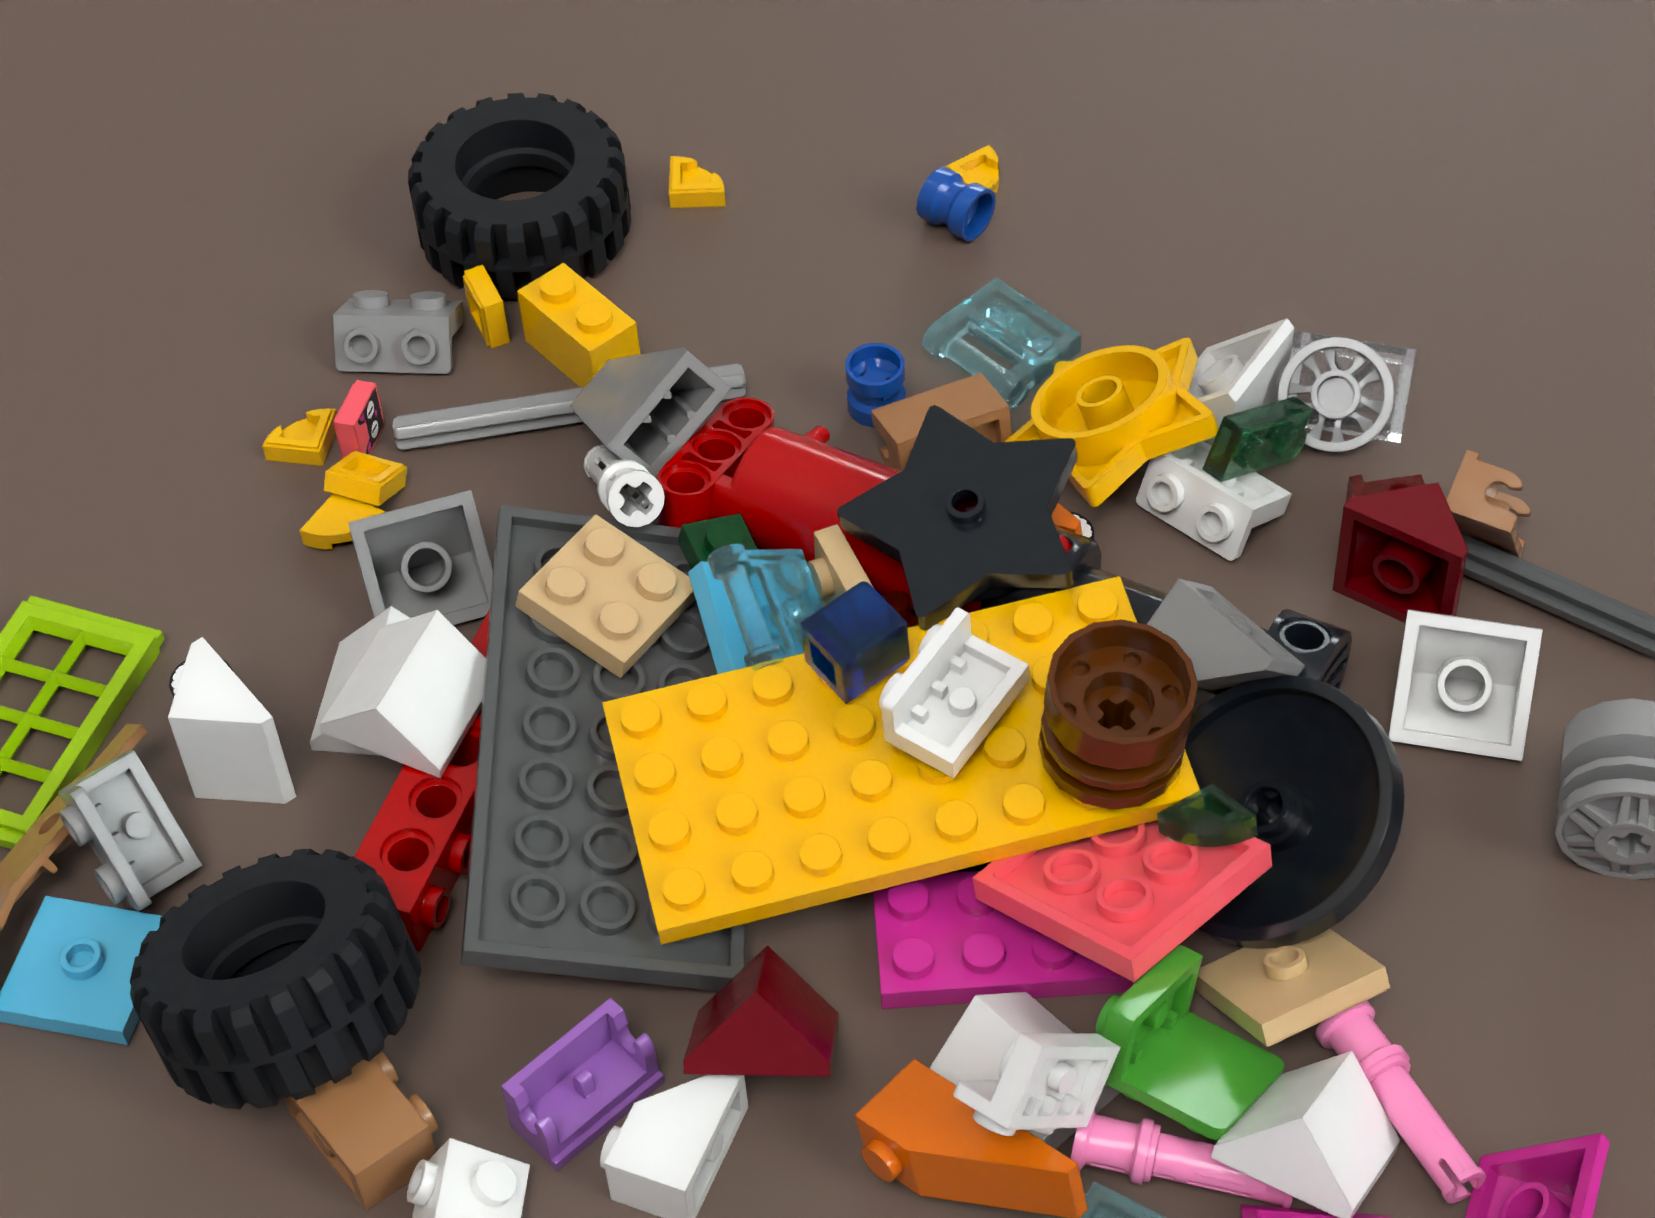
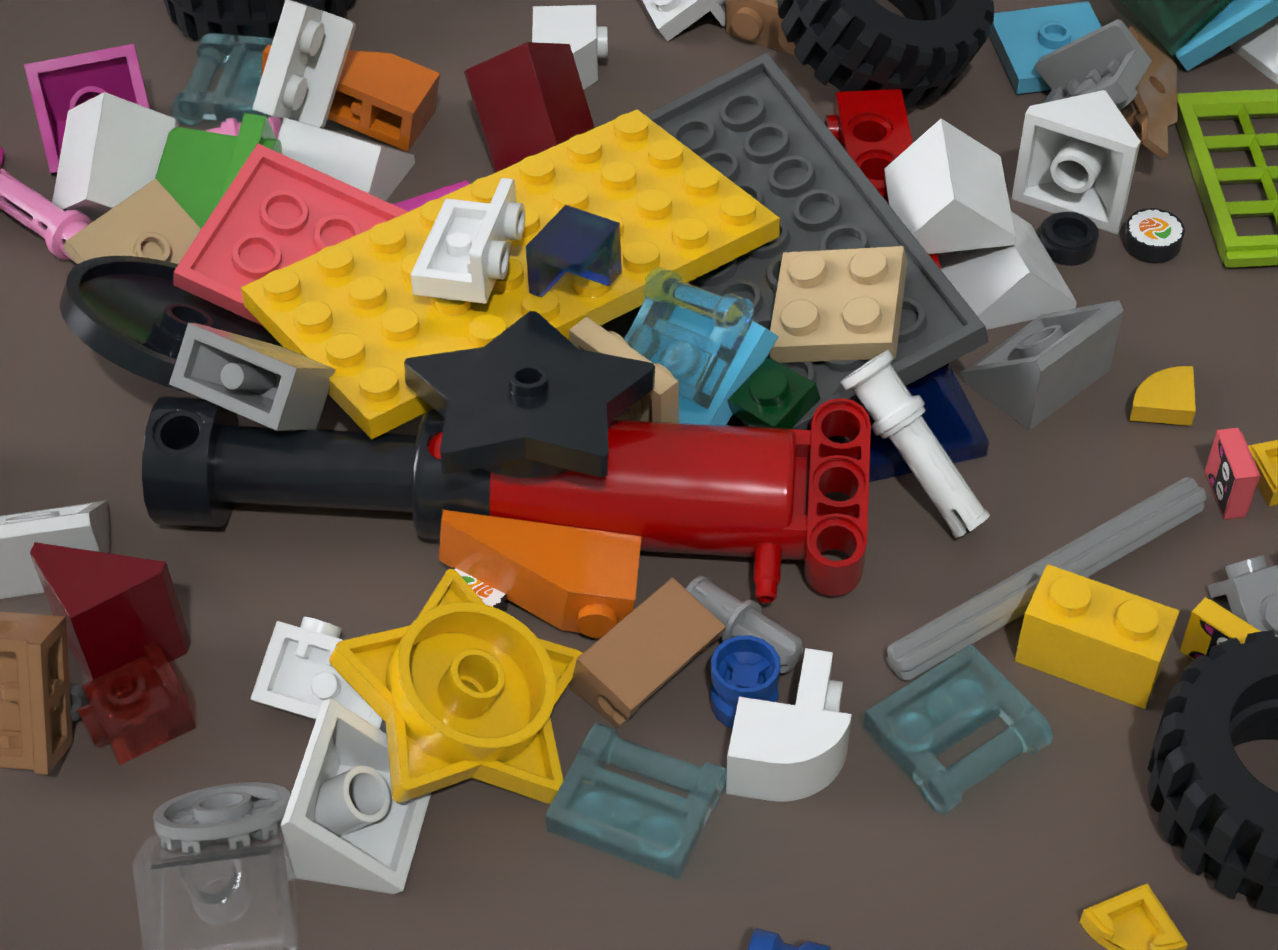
camera: 155 degrees right, 0 degrees up
yellow tile [324,450,407,506] -> none
medium lavender hinge [501,998,665,1171] -> none
light grey slope [570,347,732,478] -> none
reddish brown wheel [1038,619,1198,809] -> none
clear green tile [1157,783,1258,847] -> none
clear green plate [1202,396,1313,482] -> none
none -> light grey axle [686,575,805,673]
none -> white brick [726,648,852,802]
none -> clear light blue plate [864,644,1053,814]
none -> black tile [1039,212,1099,266]

